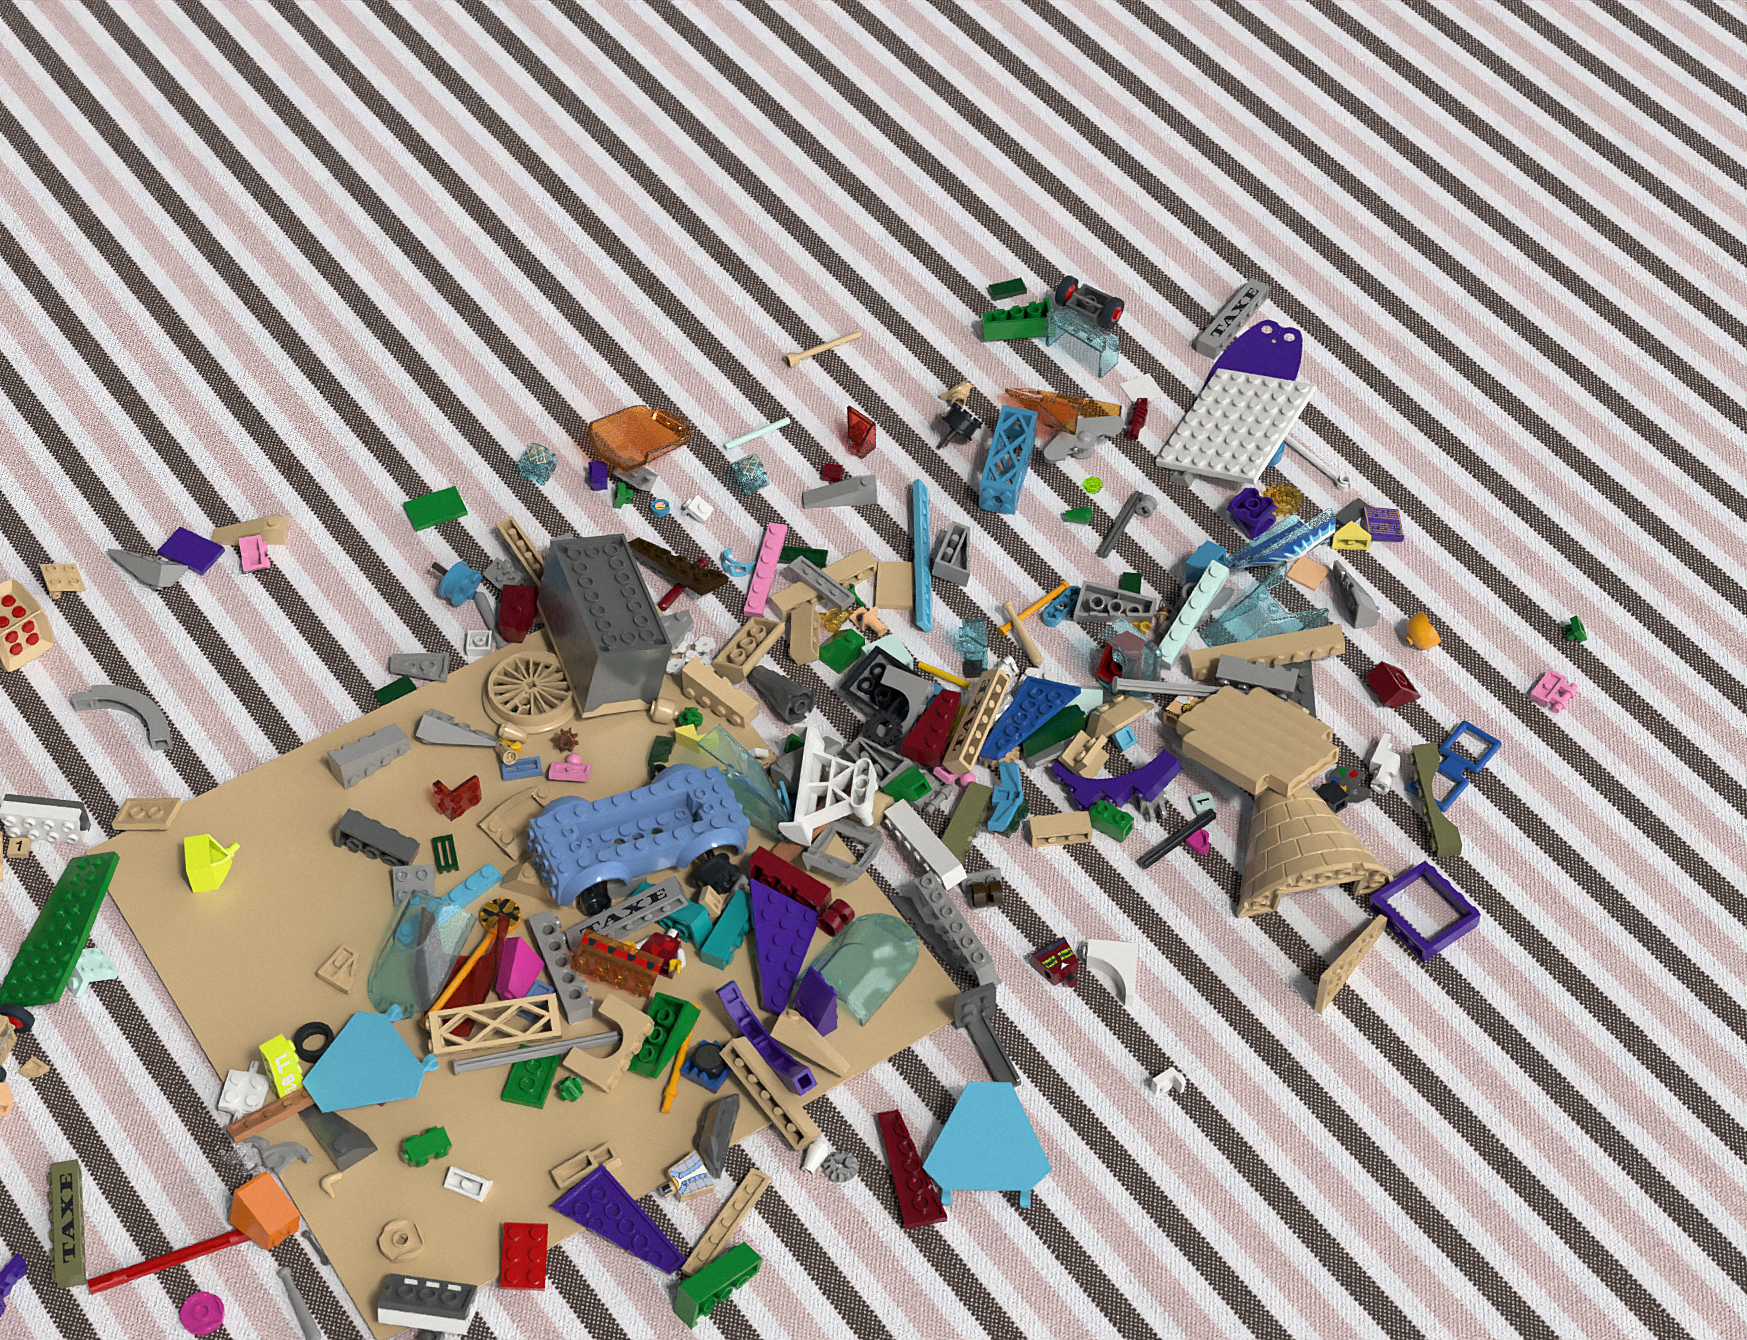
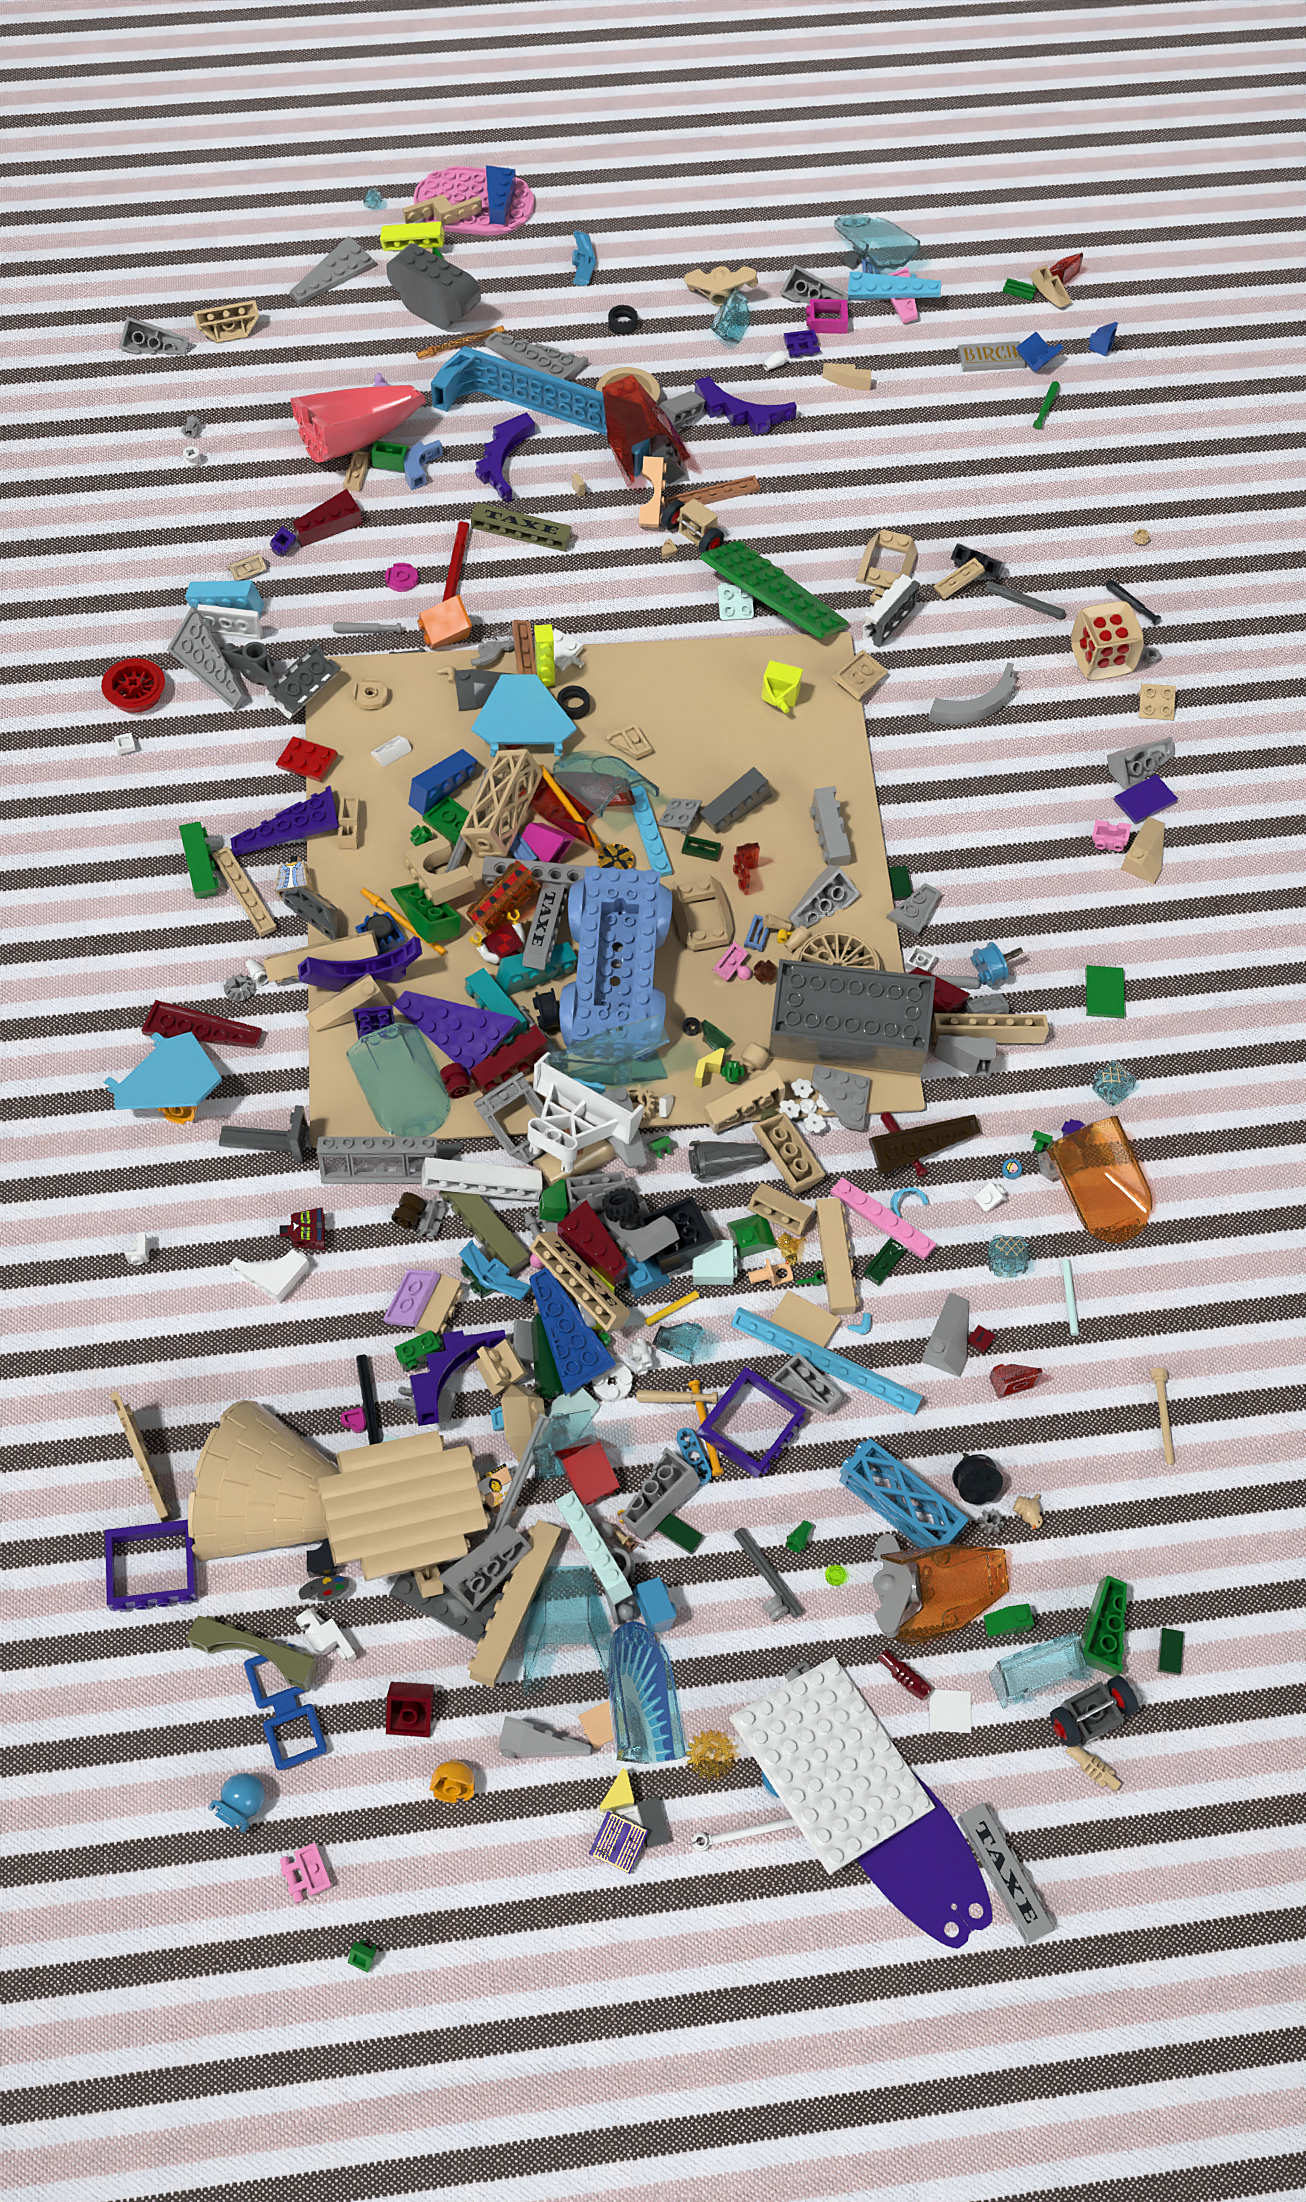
camera: 115 degrees right, 10 degrees up
green brick [400,1126,452,1168] -> none
tan bracket [699,885,724,919] -> none
light grey plate [788,555,855,611] -> none
dark purple piece [1226,487,1278,542] -> none
none -> dark azure tile [208,1773,265,1833]
none -> lavender tile [383,1269,441,1327]
none -> blue wedge [408,749,478,816]
none -> dark purple window [696,1367,806,1478]
none -> medium azure animal [847,1313,871,1334]
none -> light grey gear [977,1508,1004,1536]
none -> green slope [983,1603,1034,1638]
none -> tan hinge [1065,1745,1121,1791]

